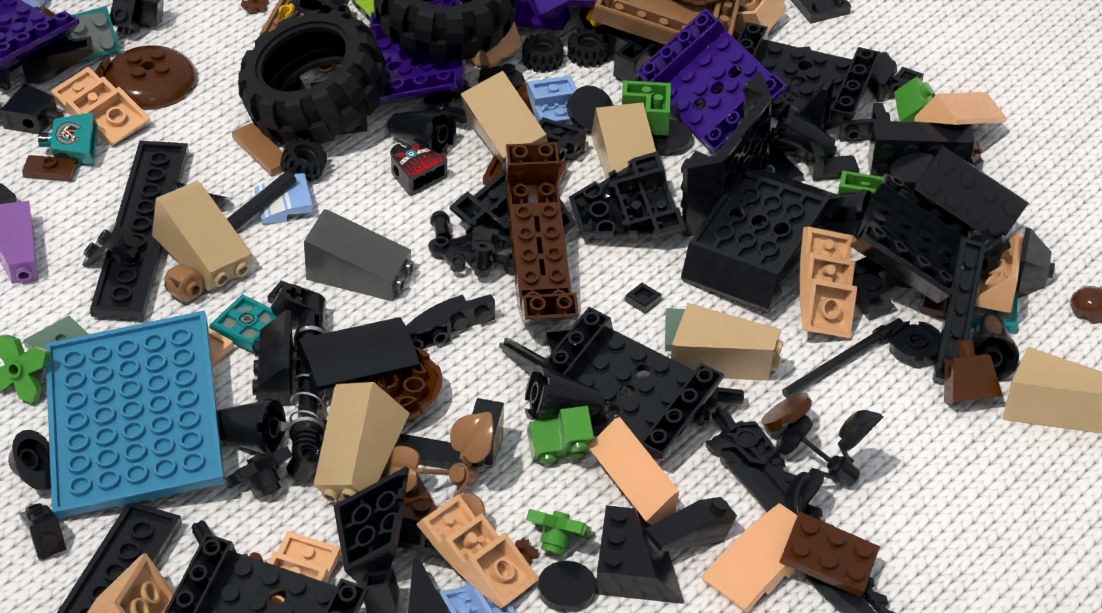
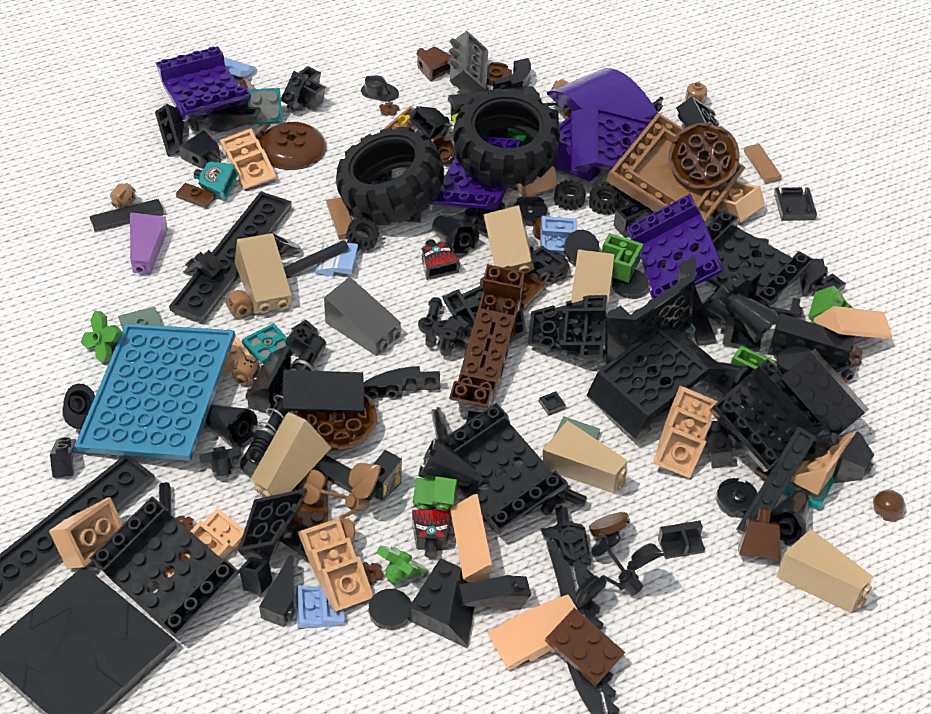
camera: 20 degrees right, 5 degrees up
black bar [782,318,903,398] -> none
none -> medium nougat head [232,355,260,385]
none -> torso [412,510,452,558]
none -> black panel [658,520,705,559]
none -> black cone [726,292,780,343]

